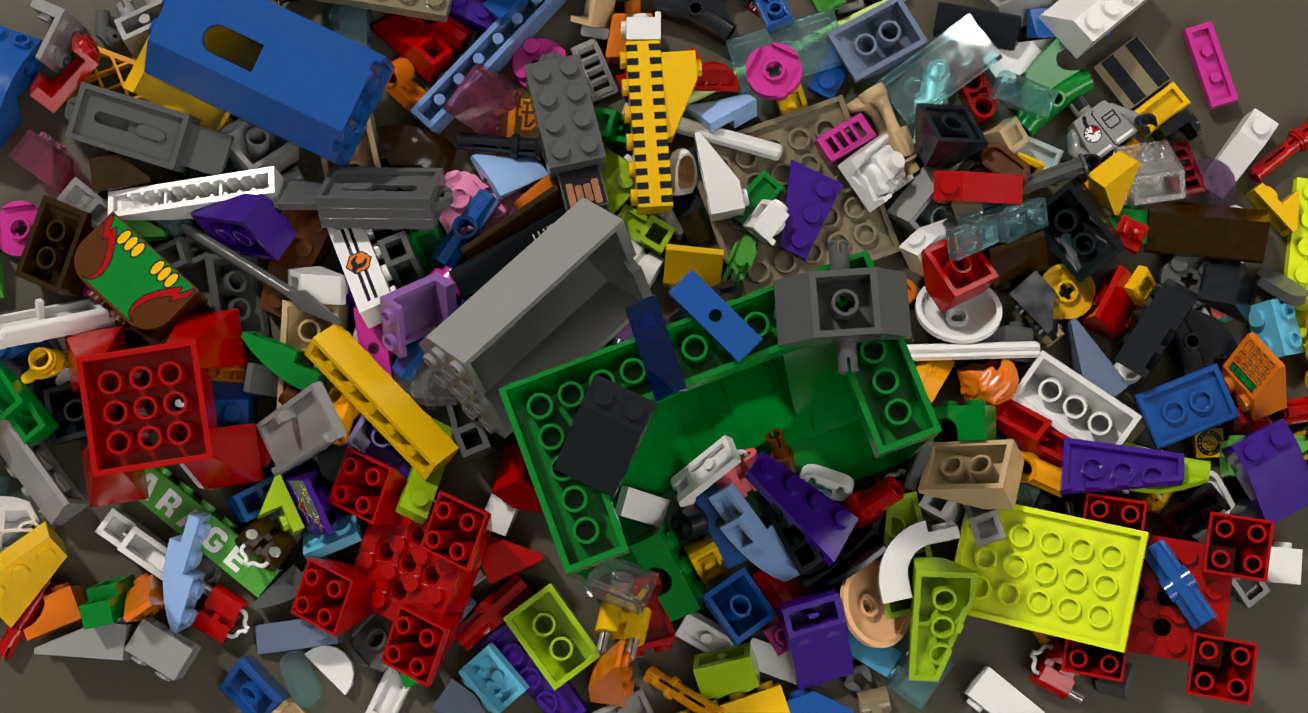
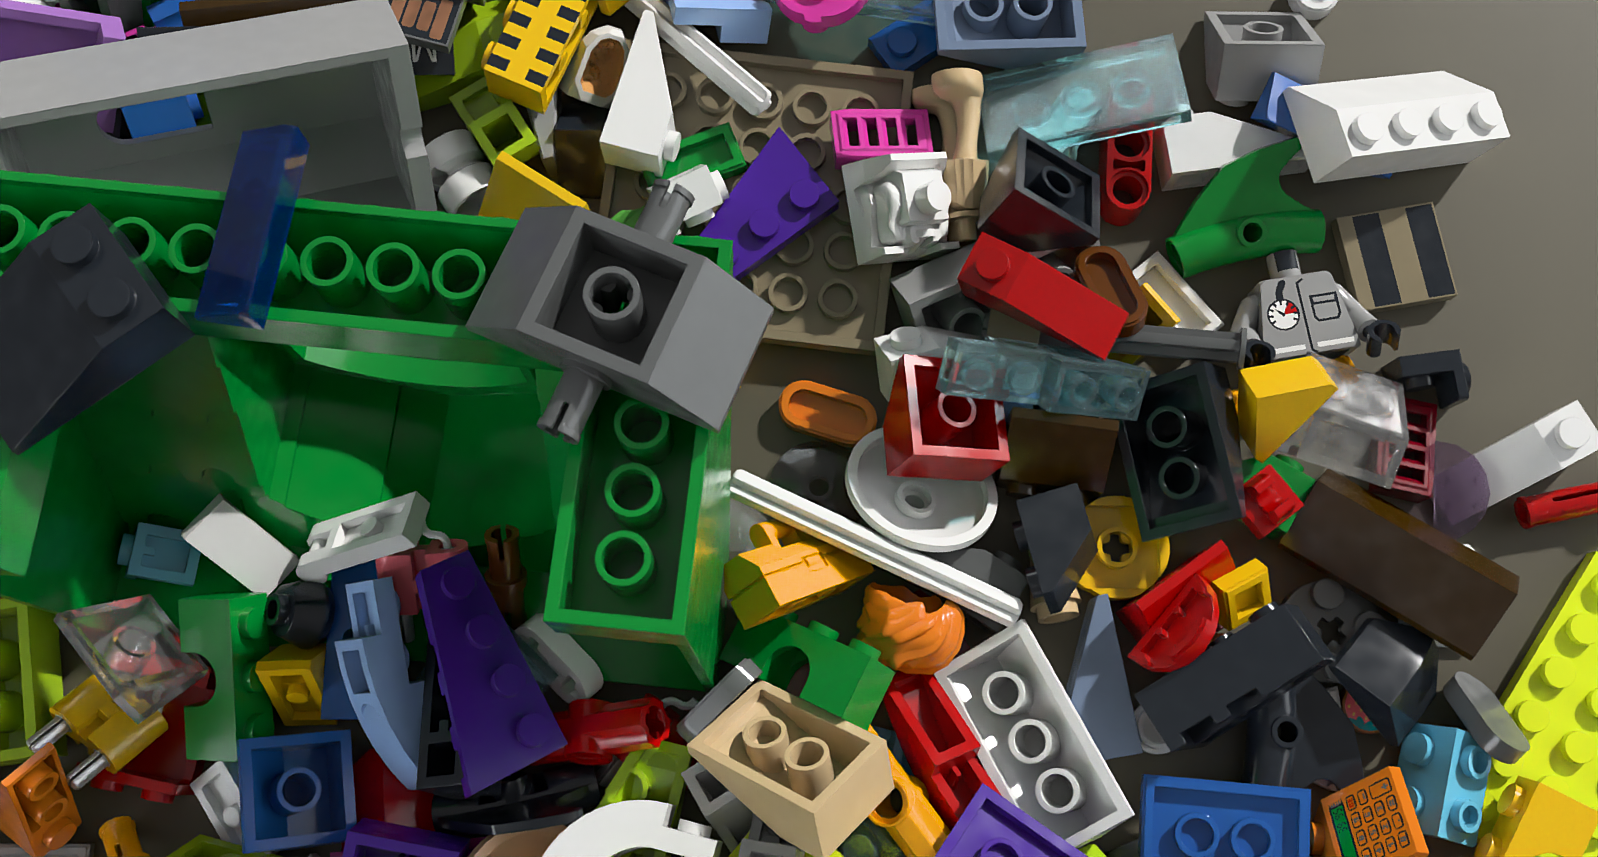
camera: 25 degrees right, 5 degrees down
blue tile [668,270,762,364] -> none
yellow tile [776,84,808,116] -> none
black slope [933,2,1022,51] -> none
tan panel [983,116,1030,153] -> none
clear light blue brick [988,70,1059,120] -> none
yellow tile [1135,82,1191,138] -> none
dark pink plate [1182,21,1239,110] -> none
yellow slope [1245,182,1299,237] -> none
none -> red plate [1127,573,1220,672]

